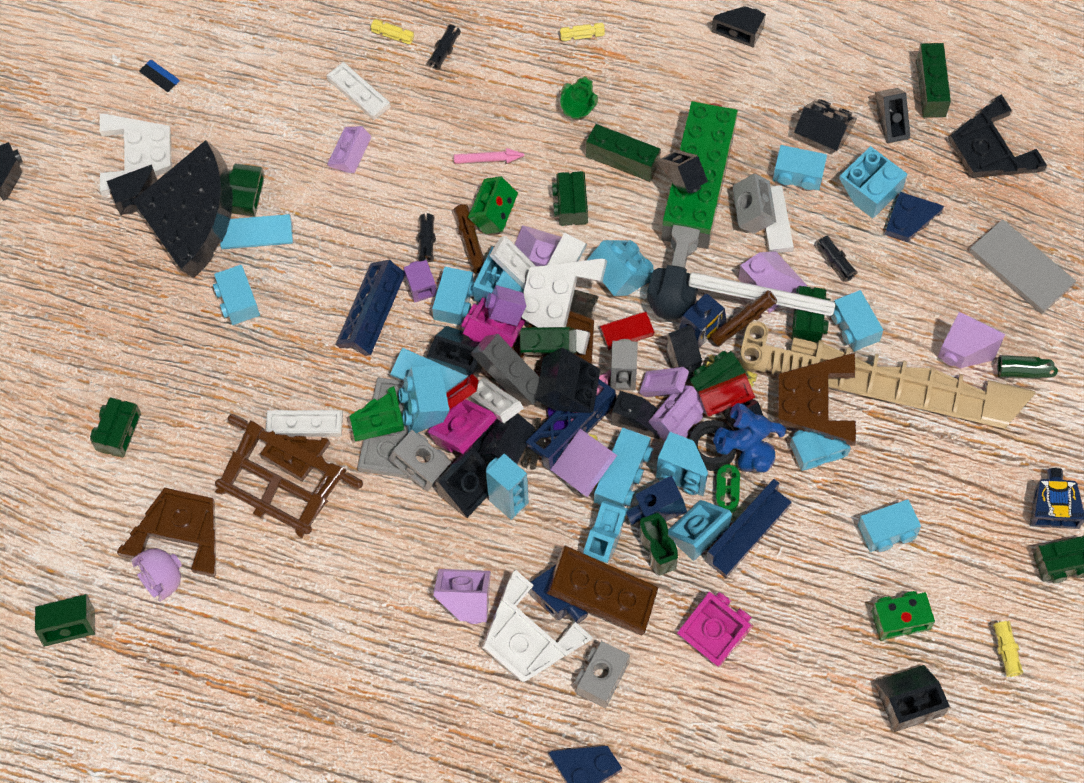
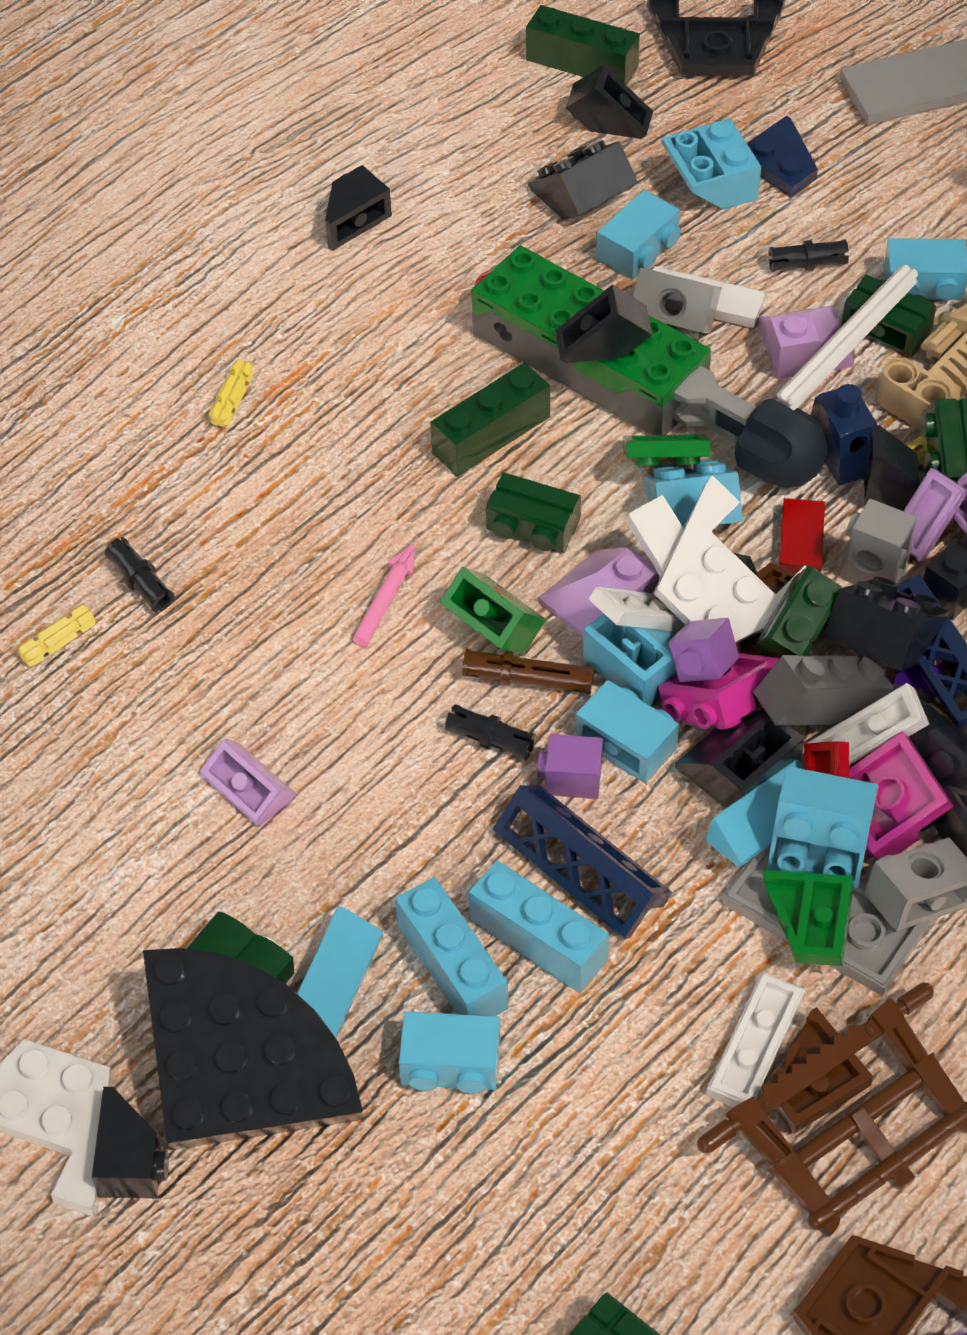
camera: 65 degrees left, 10 degrees down
white tile [326,62,391,121] -> none
green hair [560,76,598,119] -> none
reddish brown pin [710,290,778,347] -> none
none -> medium azure brick [395,877,509,1016]
none -> medium azure brick [468,860,609,994]
none -> green plate [623,434,710,465]

